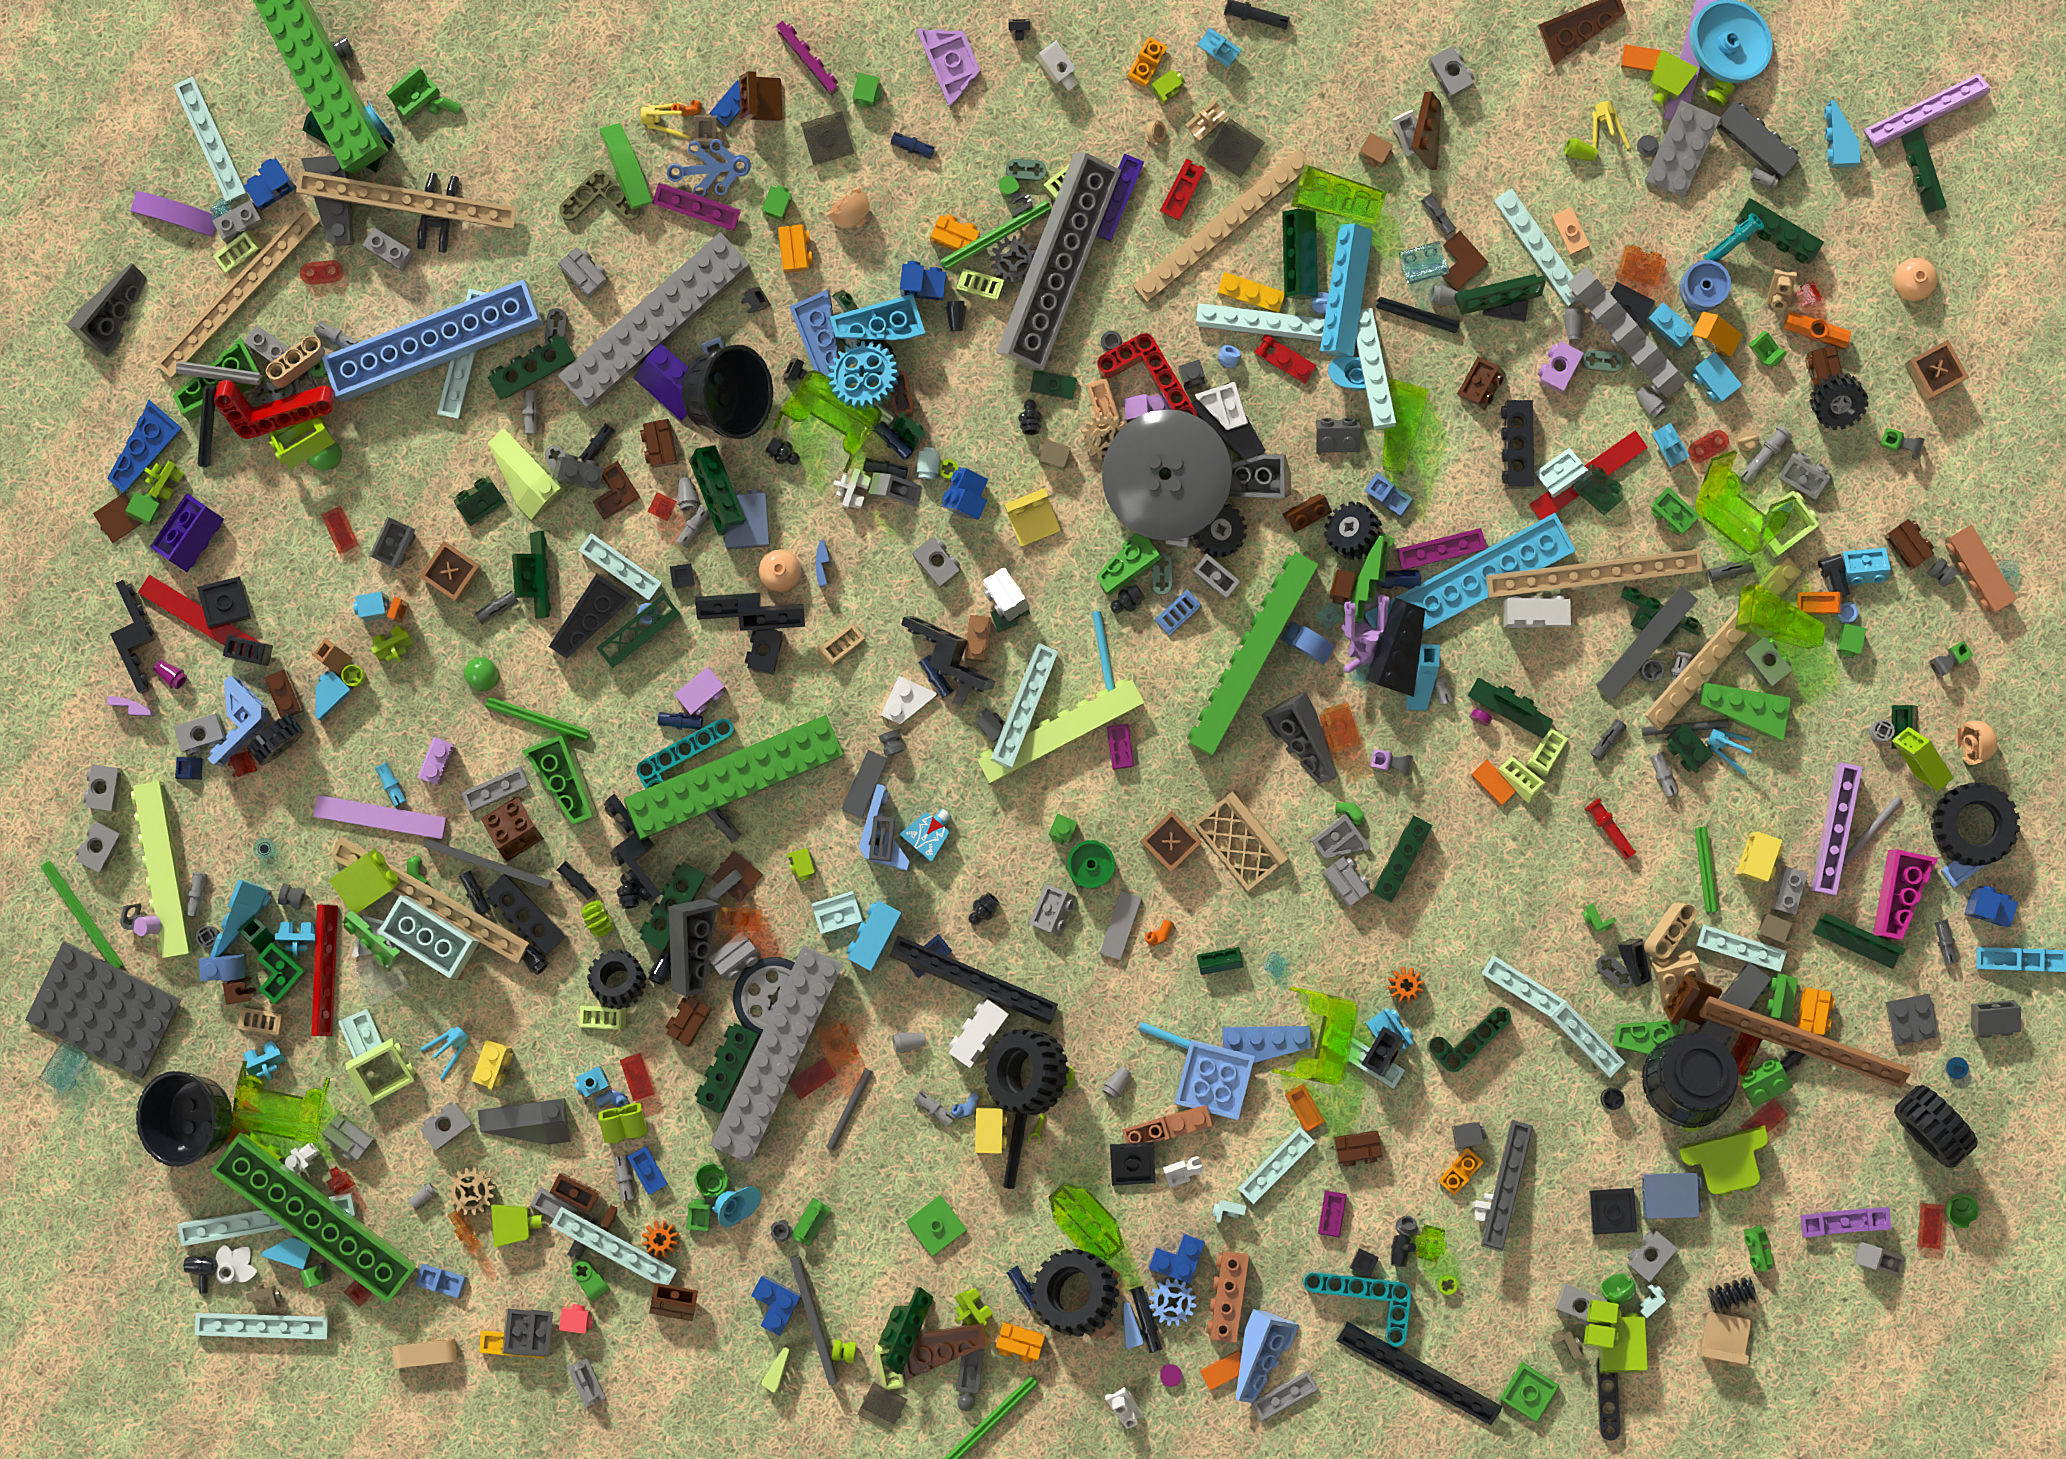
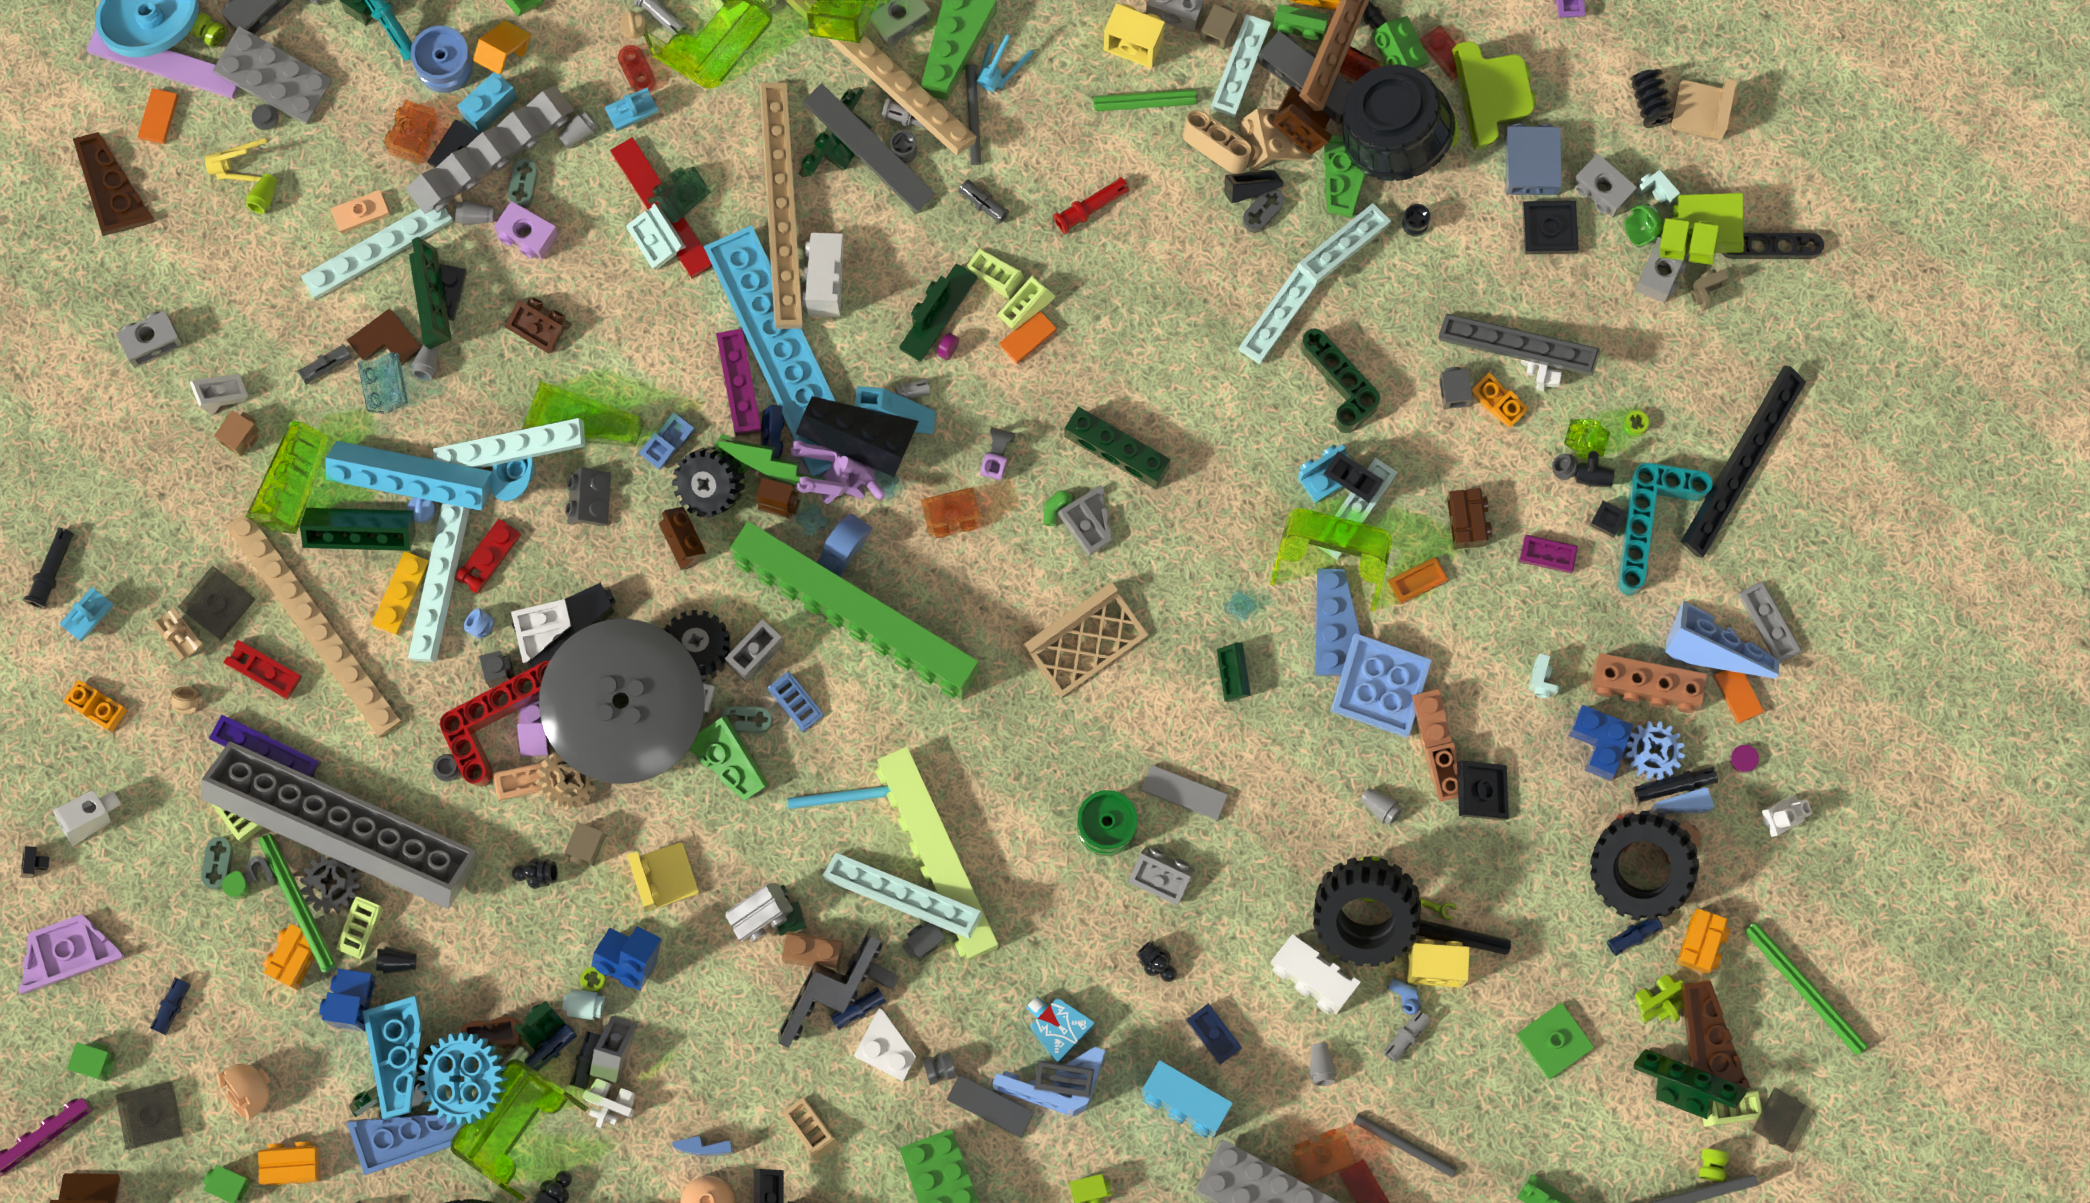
camera: 85 degrees left, 10 degrees down
black tile [782,358,810,382] -> none
light aqua plate [811,891,862,934] -> none
black plate [889,936,1058,1025] -> none
light grey brick [912,537,960,588] -> none
dark grey plate [957,1348,985,1412] -> none
dark green plate [1030,370,1077,400] -> none
clear neon green wedge [1048,1182,1124,1261] -> none
bright green brick [1049,814,1078,845] -> none
magenta plate [1107,724,1134,770] -> none
black piece [1110,585,1145,613] -> none
medium azure bar [1138,1022,1190,1049] -> none
medium nougat brick [1140,811,1202,873] -> none
orange arm [1145,919,1174,946] -> none
lime brick [1151,69,1186,105] -> none
white plate [1163,1156,1204,1188] -> none
dark grey wedge [1229,454,1291,498] -> none
light aqua plate [1238,1126,1315,1204] -> none
dark grey wedge [1261,692,1337,784] -> none
light grey brick [1322,856,1370,907] -> none
black axle [1376,297,1460,333] -> none
orange gear [1387,967,1425,1004] -> none
reddish brown wing [1411,91,1441,170] -> none
bright green plate [1499,1361,1560,1423] -> none
black brick [1501,400,1534,489] -> none
bright green bracket [1582,903,1616,933] -> none
lime torso [1649,50,1699,106] -> none
bright green bracket [1650,487,1700,535] -> none
light grey pin [1650,752,1679,797] -> none
dark green bracket [1665,722,1714,774] -> none
medium azure brick [1692,352,1742,404] -> none
dark grey pin [1708,558,1755,582] -> none
bright green hinge [1743,1225,1774,1272] -> none

